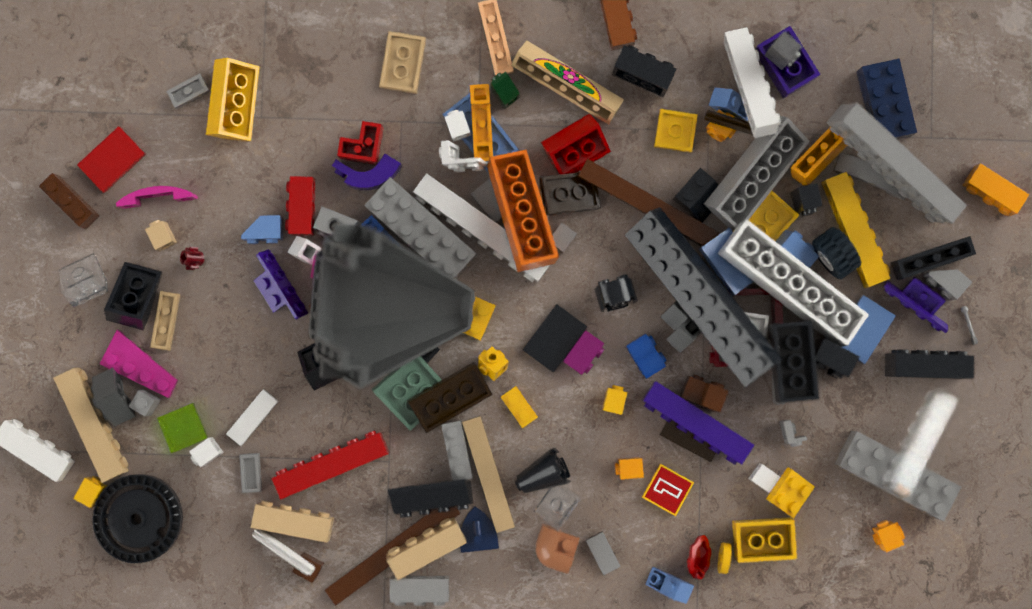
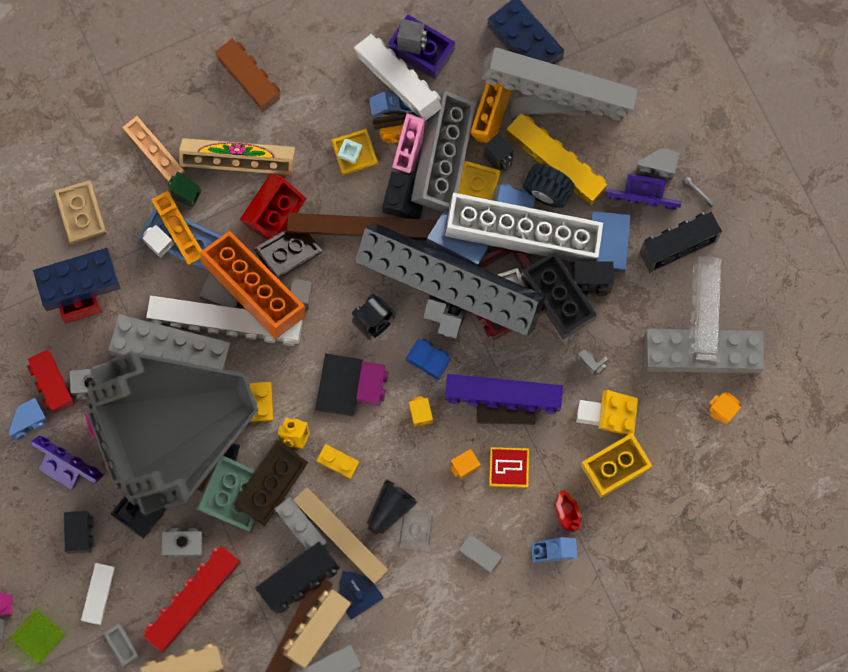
camera: 30 degrees left, 10 degrees down
white brick [189,437,224,467] -> none
white brick [287,236,321,265] -> none
dark purple arch [332,153,402,190] -> none
white bracket [439,141,488,172] -> none
nougat brick [535,523,580,574] -> none
black brick [612,45,677,98] -> none
reddish brown brick [680,374,729,413] -> none
yellow piece [717,542,732,574] -> none
black brick [891,236,976,280] -> none
light orange brick [962,163,1030,216] -> none
none -> dark blue brick [33,248,121,311]
none -> black brick [64,511,94,554]
none -> light grey brick [162,528,203,558]
none -> light aqua plate [338,138,363,164]
none -> bright pink slope [392,113,425,173]

